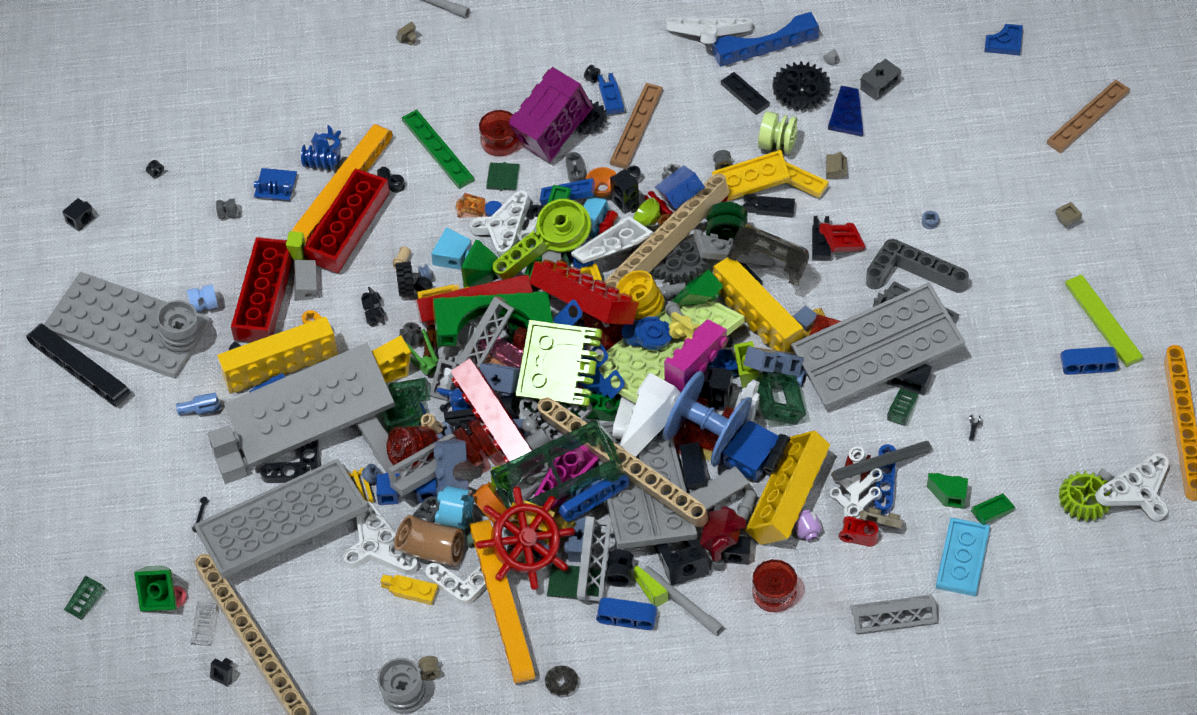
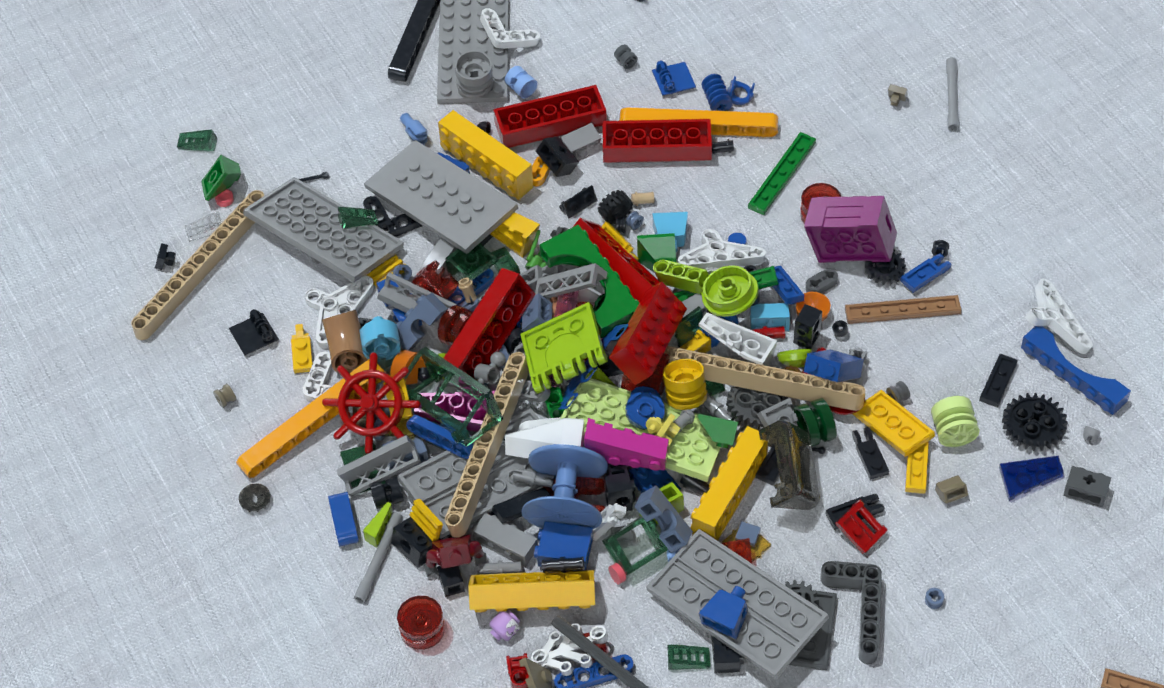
camera: 65 degrees right, 0 degrees up
light grey brick [207,425,249,484] -> none
lime slope [286,231,305,261] -> none
light grey wheel [377,658,426,713] -> none
black bush [388,174,405,193] -> none
clear orange bracket [455,193,485,218] -> none
clear green piece [486,162,520,192] -> none
none -> black hinge [229,309,279,356]
none -> clear green slope [338,207,378,228]
none -> yellow tile [409,499,443,541]
none -> white beam [480,8,540,49]
none -> light grey pin [512,468,554,488]
none -> black brick [536,136,579,177]
none -> coral tile [608,563,626,585]
none -> blue torso [699,586,748,639]

